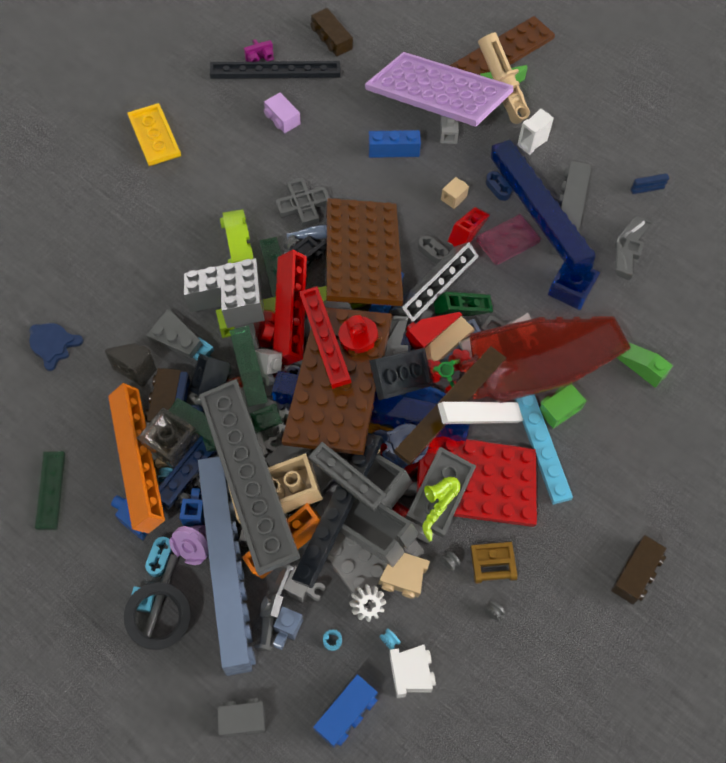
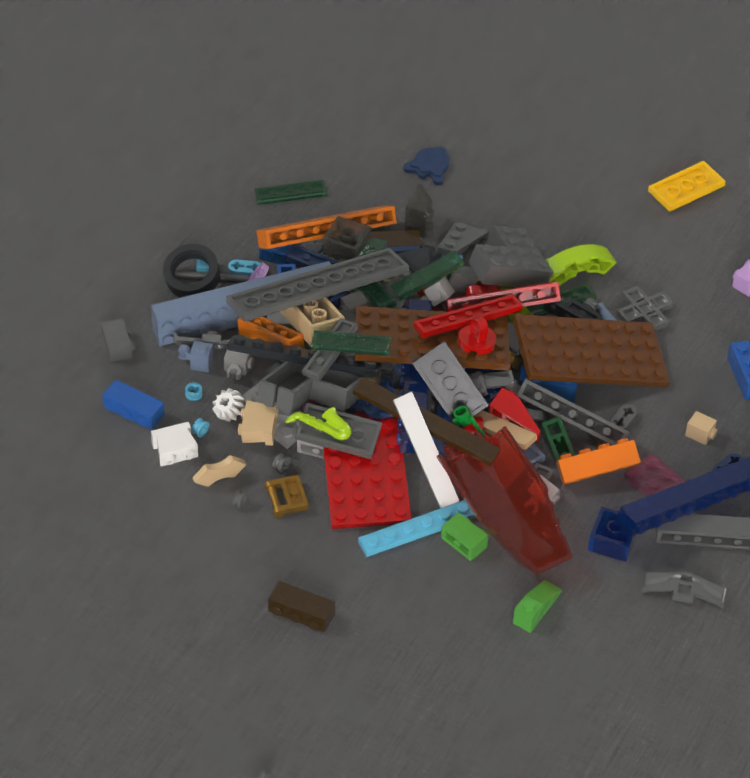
camera: 80 degrees right, 15 degrees down
red slope [447,207,490,247] -> none
none -> tan tile [193,455,247,487]
none -> clear green tile [311,330,391,356]
none -> orange brick [556,438,641,485]

